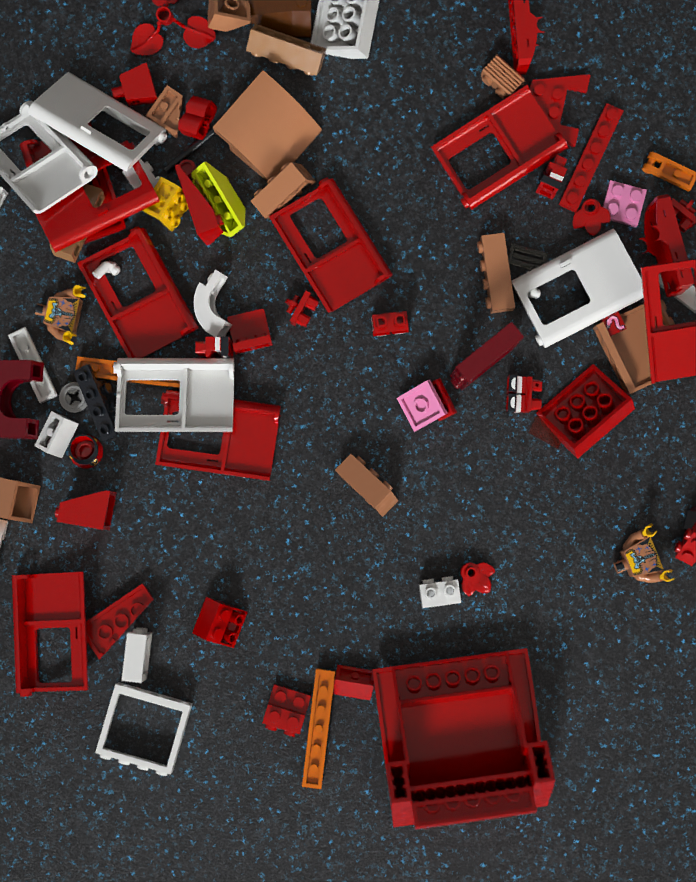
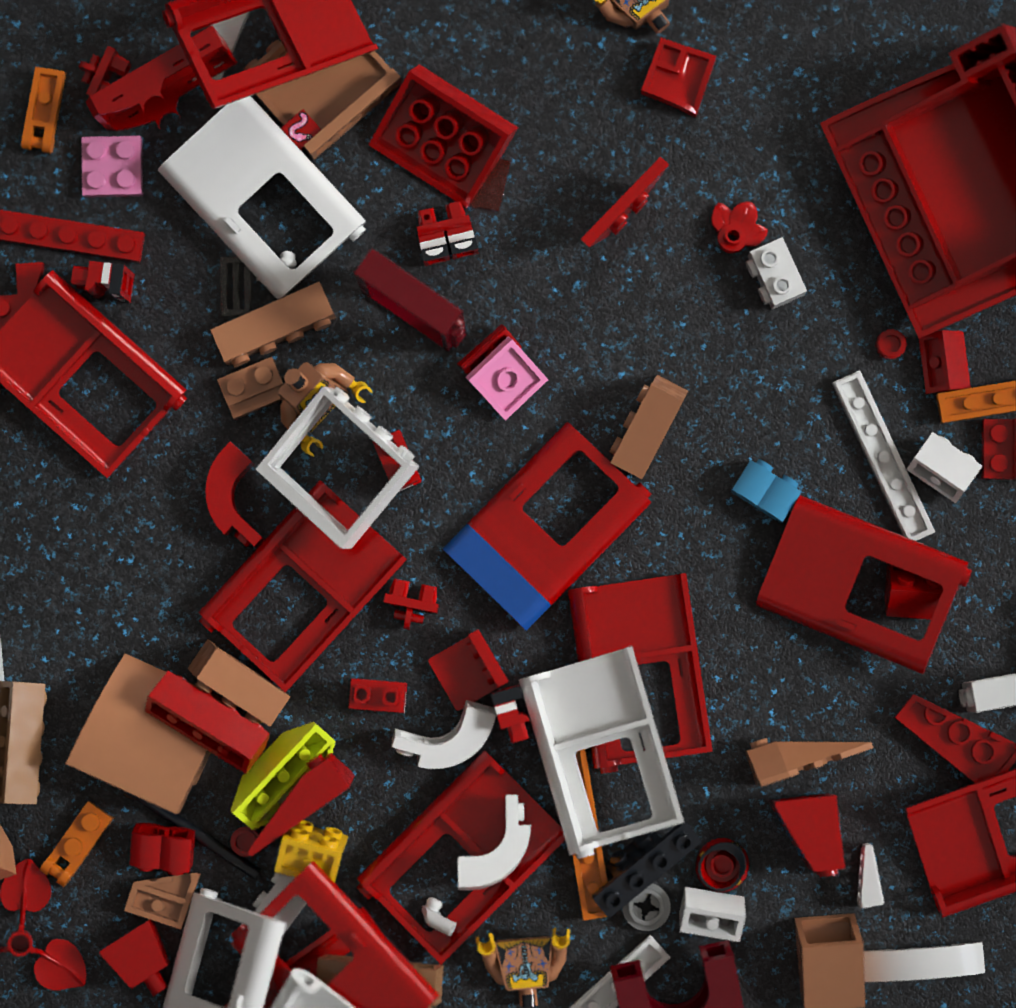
camera: 100 degrees left, 0 degrees up
red plate [573,198,611,236] -> none
none -> orange plate [39,801,114,888]
none -> red brick [145,671,270,774]
none -> red arch [205,441,265,548]
none -> nougat plate [217,357,284,420]
none -> white window [256,386,419,549]
none -> nougat torso [278,362,373,457]
none -> red hips [349,678,408,713]
none -> red piece [443,422,652,631]
none -> white arch [458,795,531,890]
none -> red wing [580,156,669,248]
none -> red plate [641,38,716,118]
none -> dark azure brick [730,459,801,523]
none -> nougat wedge [745,738,873,787]
none -> red piece [756,495,972,674]
none -> white tile [832,370,935,541]
none -> white slope [857,843,884,909]
none -> red tile [876,329,907,360]
none -> white brick [906,432,982,503]

